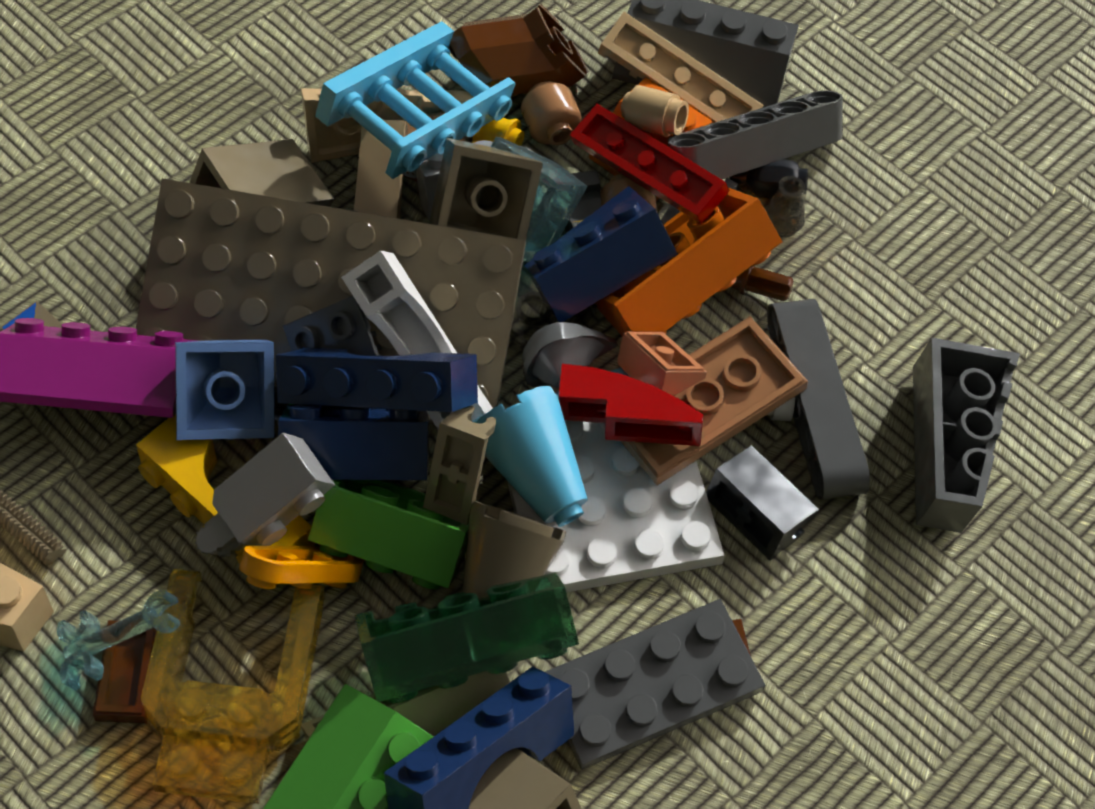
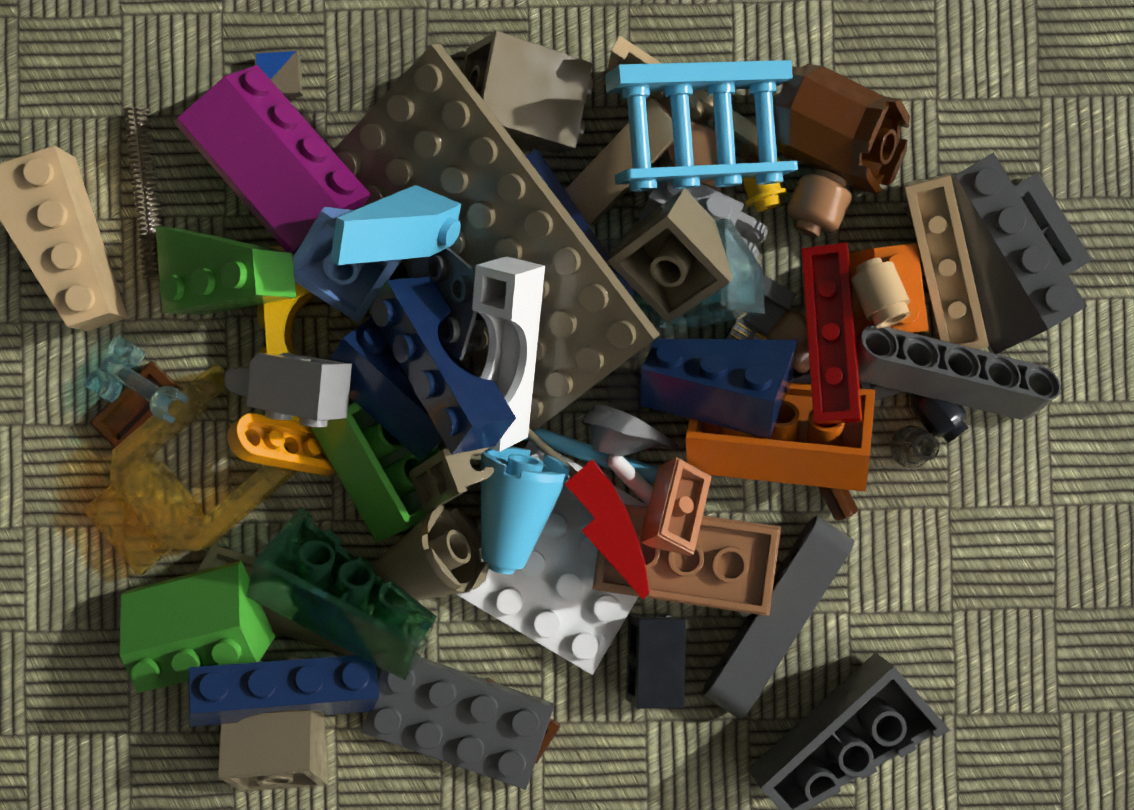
camera: 45 degrees right, 30 degrees up
none -> bright green wedge [155,226,296,315]
none -> medium azure slope [330,185,461,265]

